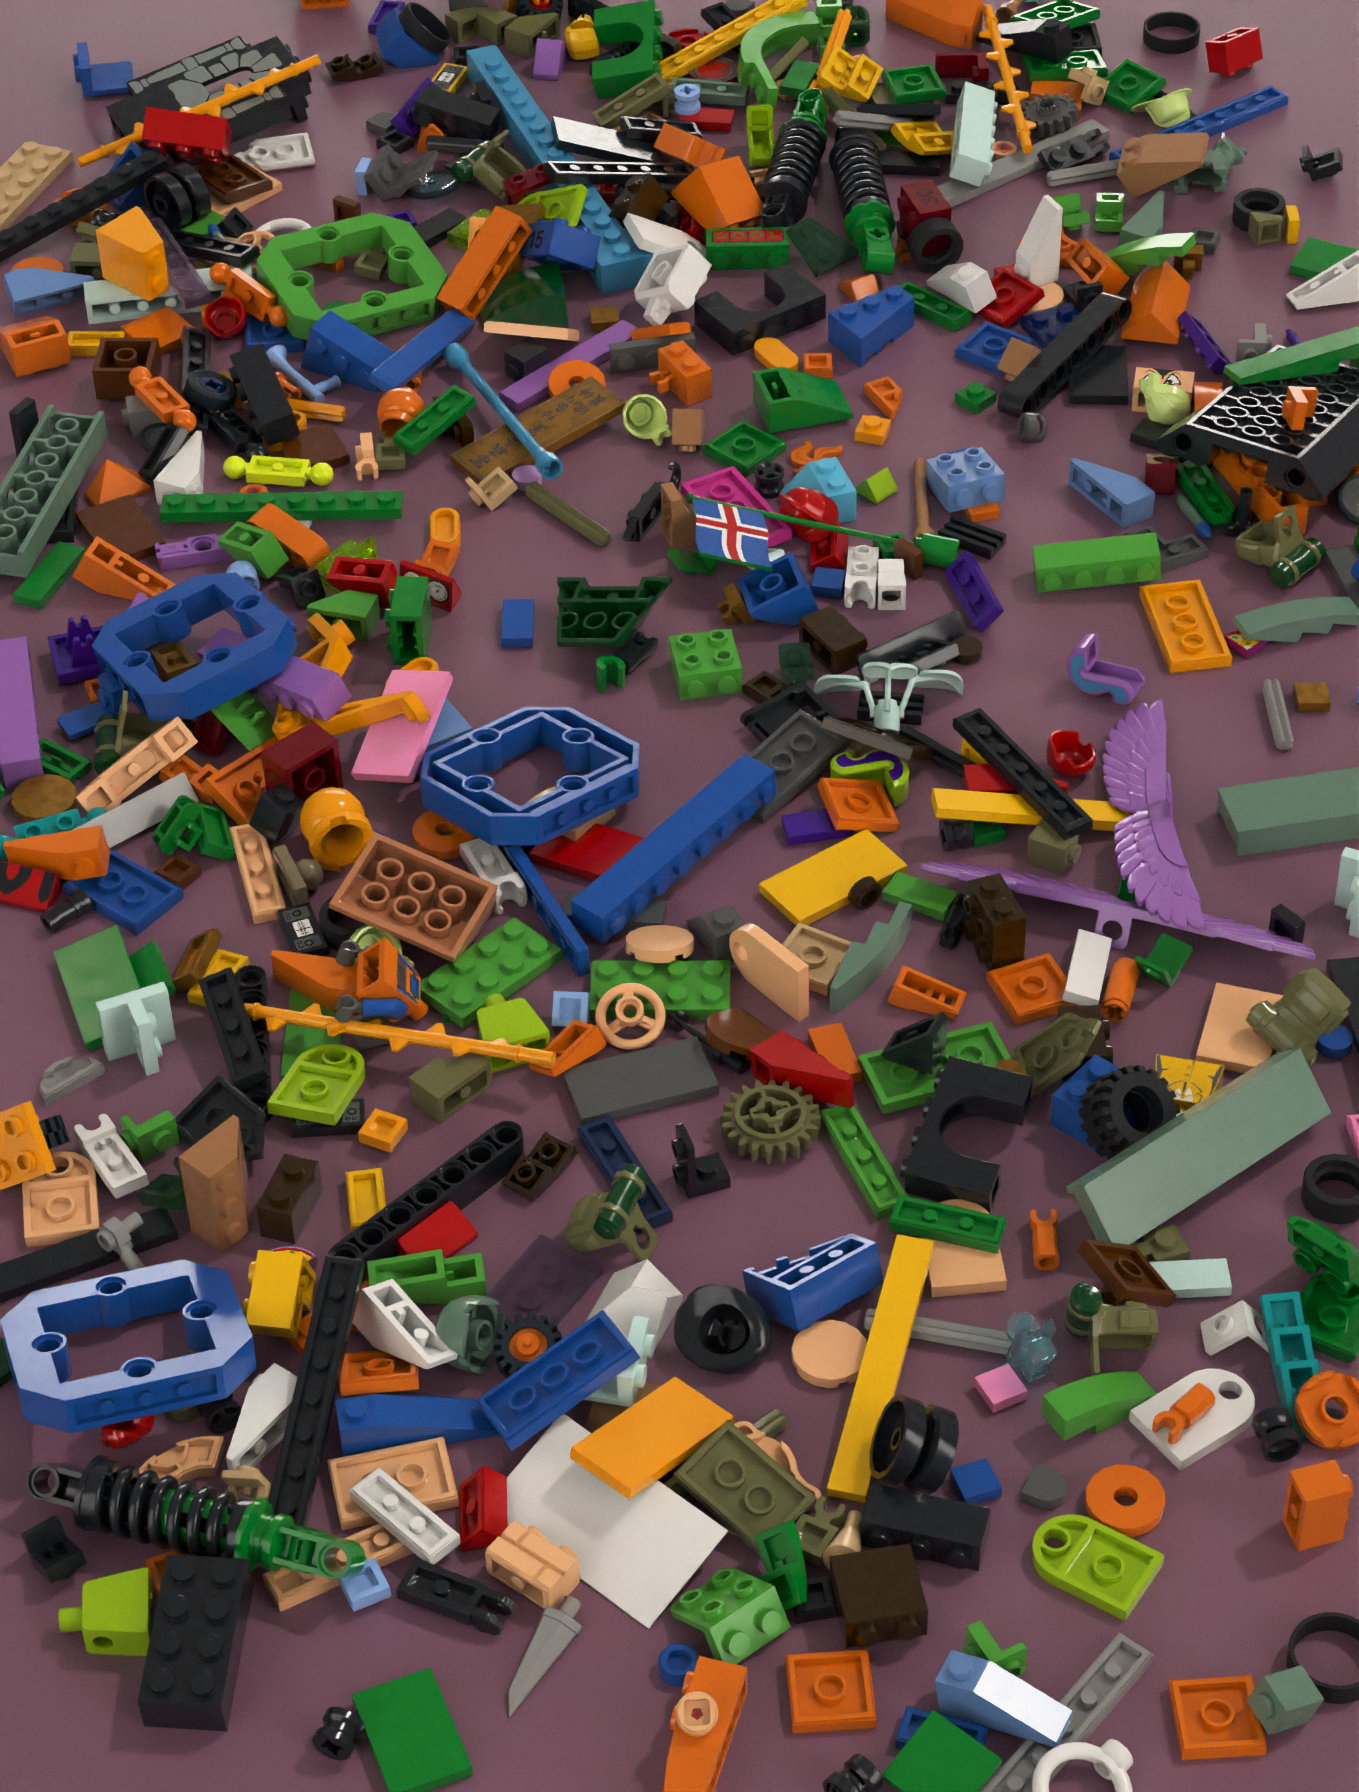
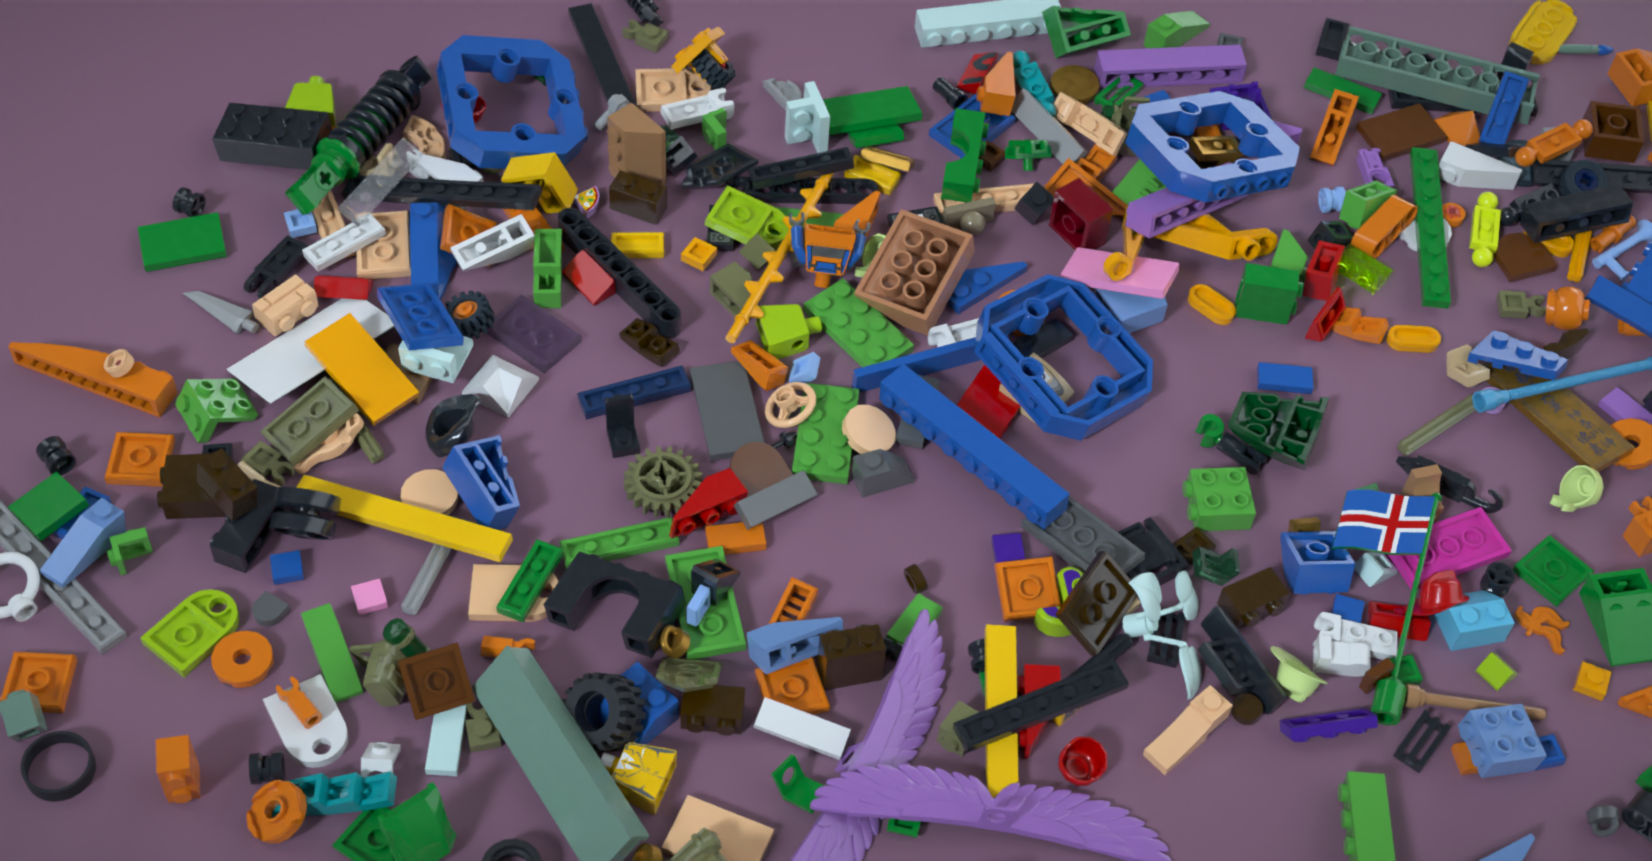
camera: 90 degrees right, 10 degrees up
black bracket [21,1516,87,1583] -> none
green tile [195,802,236,862] -> none
light orange tile [300,787,374,872] -> none
light nougat plate [355,432,379,481] -> none
green tile [392,384,476,456] -> none
sand green cylinder [434,1295,506,1374] -> none
olive piece [564,1164,659,1262] -> none
blue tile [658,1644,699,1687] -> none
medium nougat arch [672,409,706,452] -> none
light nougat tile [729,923,809,1022] -> none
green slope [754,1520,807,1611] -> none
yellow tile [759,829,908,926] -> none
tan tile [782,923,851,997] -> none
sand green slope [830,901,912,1014] -> none
clear light blue hips [1004,1312,1058,1382] -> none
medium lavender animal [1067,634,1145,705] -> none
orange piece [1101,957,1139,1022] -> none
none -> dark brown brick [197,448,258,521]
none -> clear tile [338,138,424,227]
none -> light blue tile [687,584,710,627]
none -> tile [734,470,818,530]
none -> olive slope [739,233,776,270]
none -> medium blue slope [747,617,843,674]
none -> green arch [941,108,989,203]
none -> light nougat slope [1143,685,1233,775]
none -> yellowish green piece [1270,646,1328,703]
none -> wing [1467,330,1568,380]
none -> blue tile [1478,71,1529,144]

